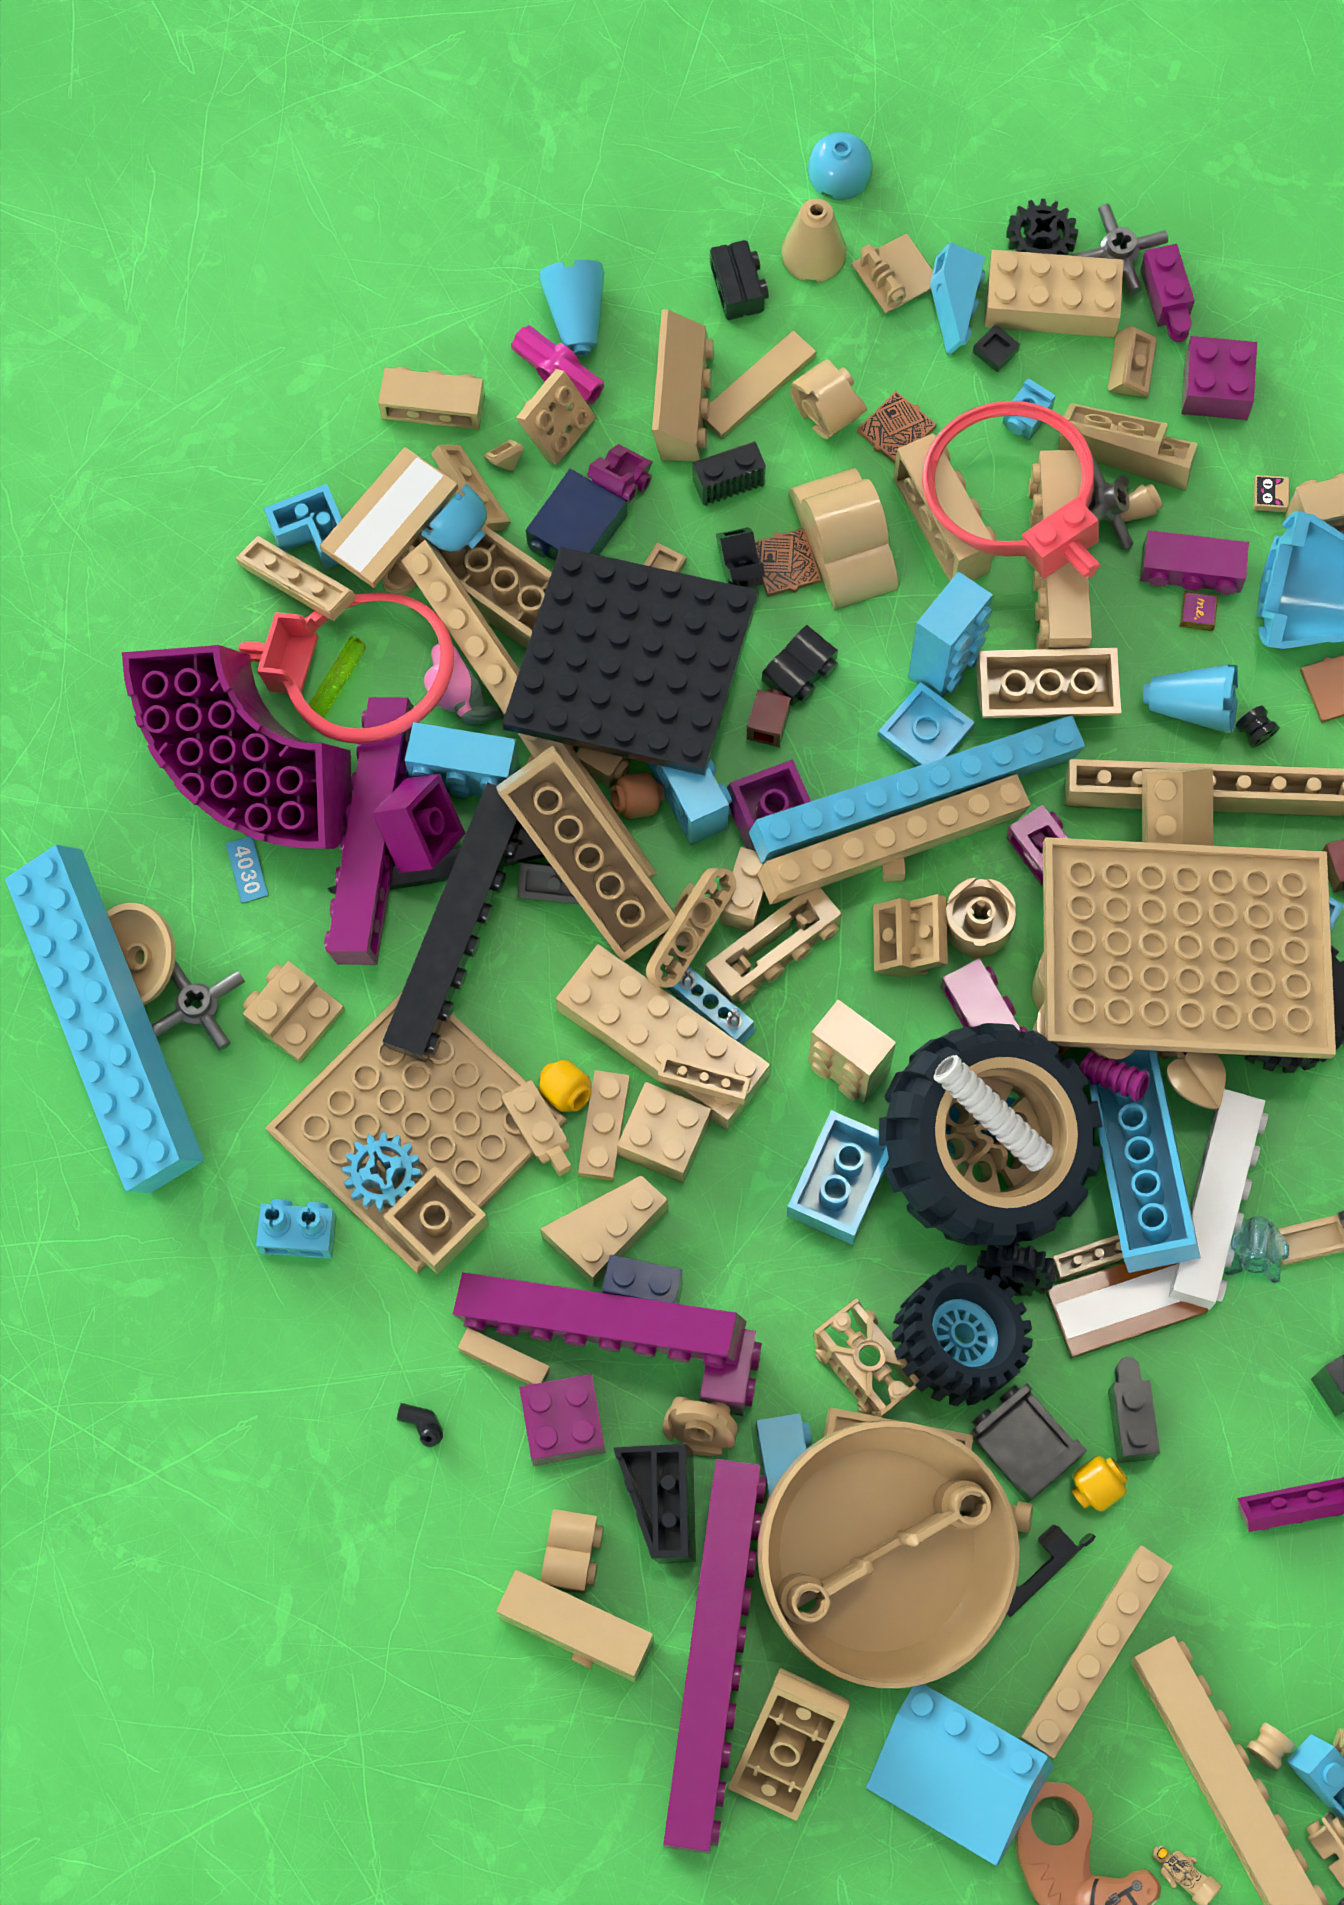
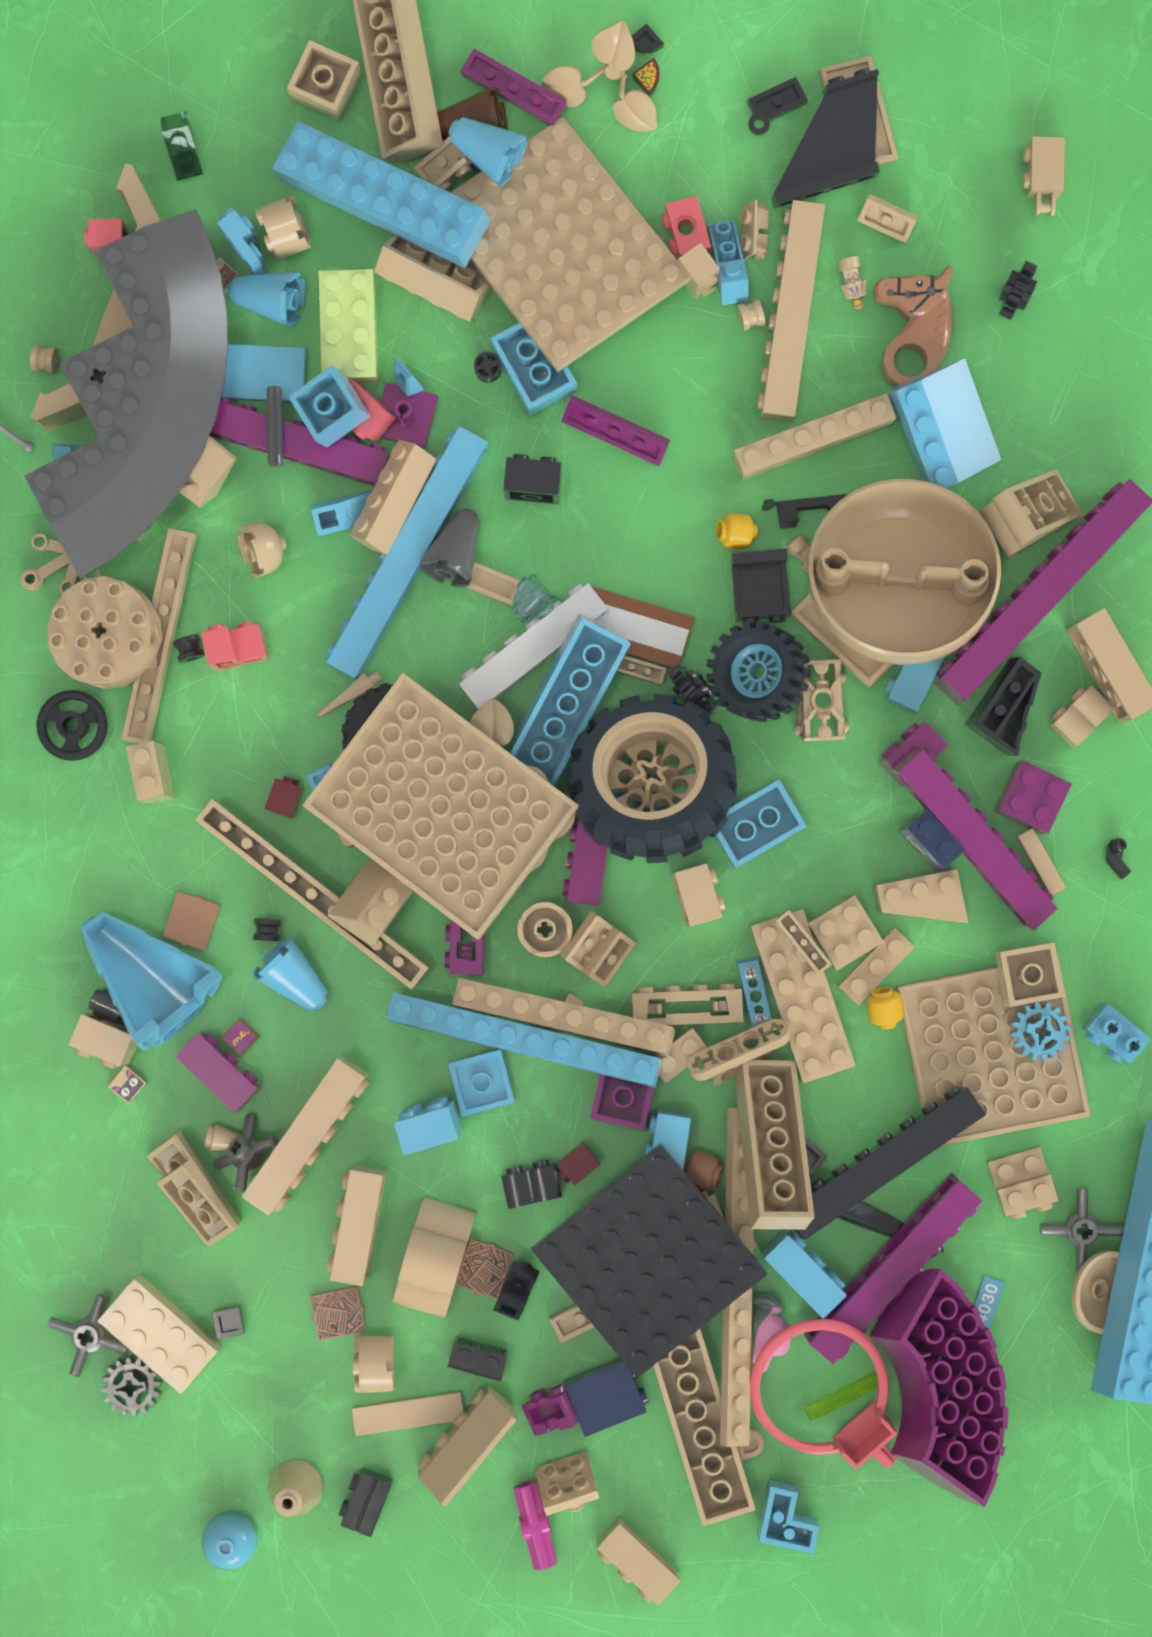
camera: 145 degrees left, 15 degrees up
tan tile [236,536,356,621] -> none
tile [320,447,459,588] -> none
magenta brick [372,774,466,873] -> none
medium azure cylinder [421,484,487,552] -> none
tan plate [431,445,511,531] -> none
tan slope [484,440,523,472] -> none
tan hinge [501,1079,572,1177] -> none
medium azure cone [539,260,605,356] -> none
tan plate [662,1397,738,1456] -> none
tan hinge [851,233,933,314] -> none
coral brick [922,401,1101,579] -> none
medium azure slope [930,242,985,355] -> none
white piece [934,1055,1054,1171] -> none
tan slope [976,648,1121,719] -> none
medium azure brick [1002,378,1056,440] -> none
magenta piece [1080,1050,1150,1102] -> none
tan slope [1108,326,1157,398] -> none
brick [1108,1357,1160,1463] -> none
magenta brick [1140,244,1195,343] -> none
magenta brick [1181,336,1257,420] -> none

